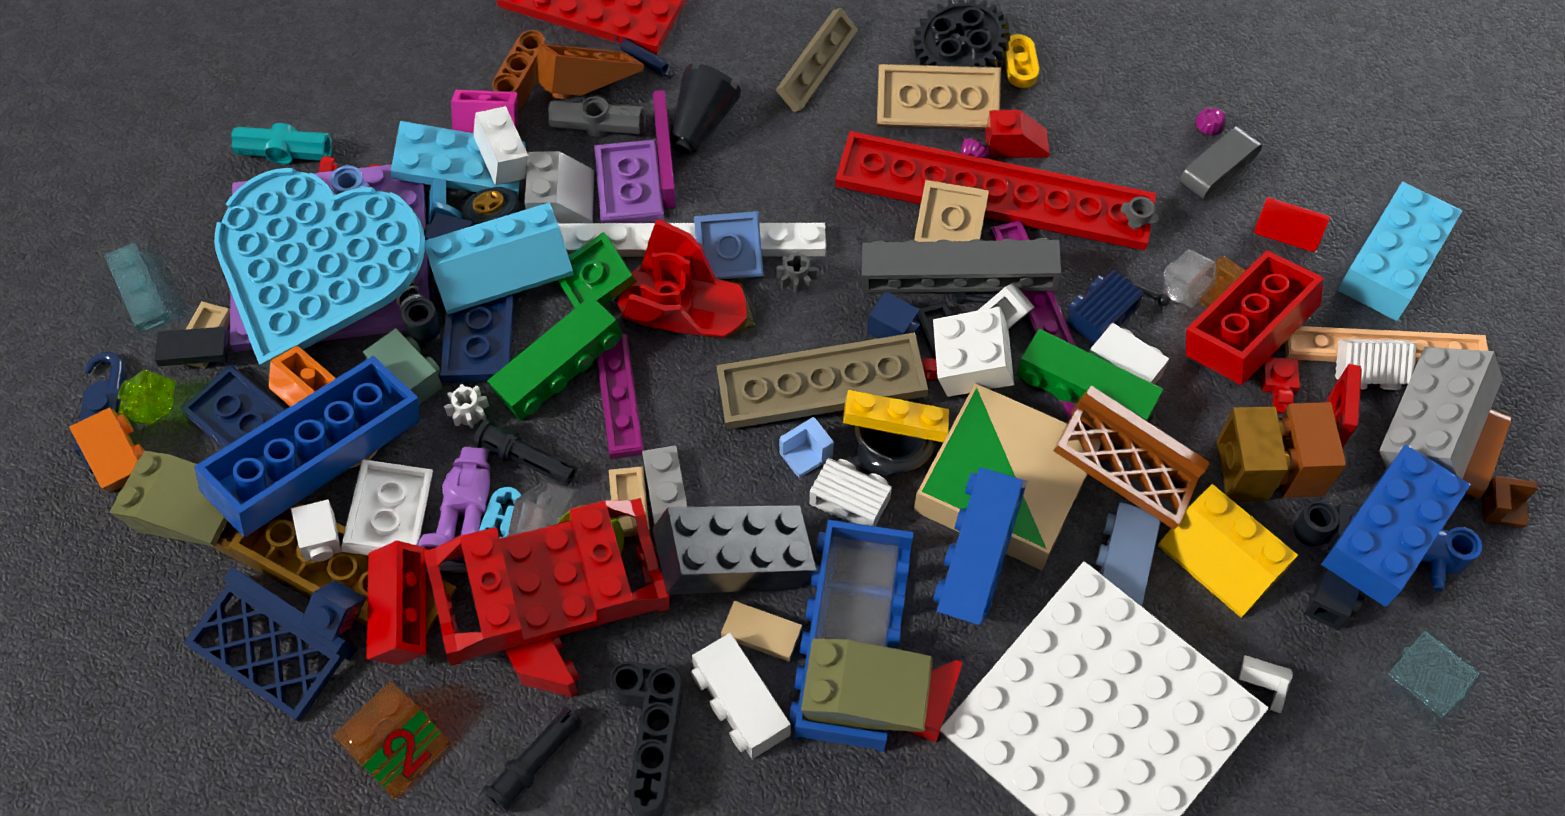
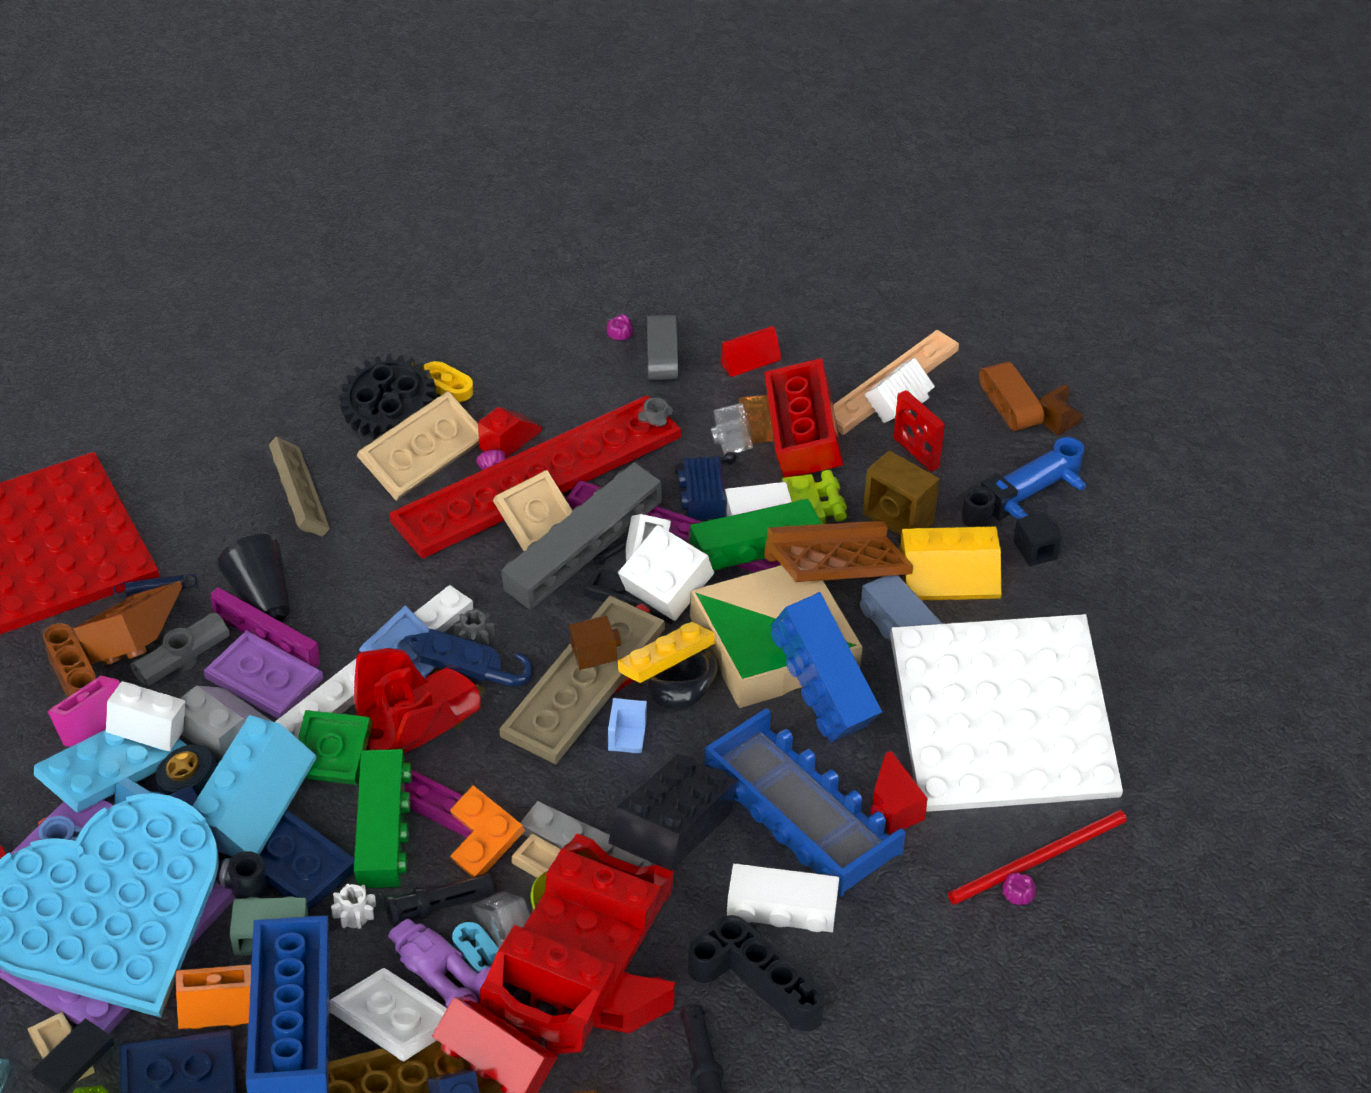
camera: 50 degrees left, 15 degrees down
white brick [291,500,342,562] -> none
tan tile [721,601,802,662] -> none
olive slope [801,638,933,732] -> none
white brick [809,458,892,527] -> none
dark blue brick [867,292,921,338] -> none
white tile [1239,655,1293,713] -> none
red plate [1261,357,1300,414] -> none
dark orange slope [1278,402,1346,498] -> none
blue brick [1321,444,1471,607] -> none
medium azure brick [1337,181,1463,321] -> none
light grey brick [1379,347,1503,479] -> none
clear light blue piece [1388,631,1479,718] -> none
none -> dark blue plate [404,628,533,687]
none -> orange plate [450,785,525,877]
none -> reddish brown brick [569,615,621,670]
none -> lime plate [782,470,847,524]

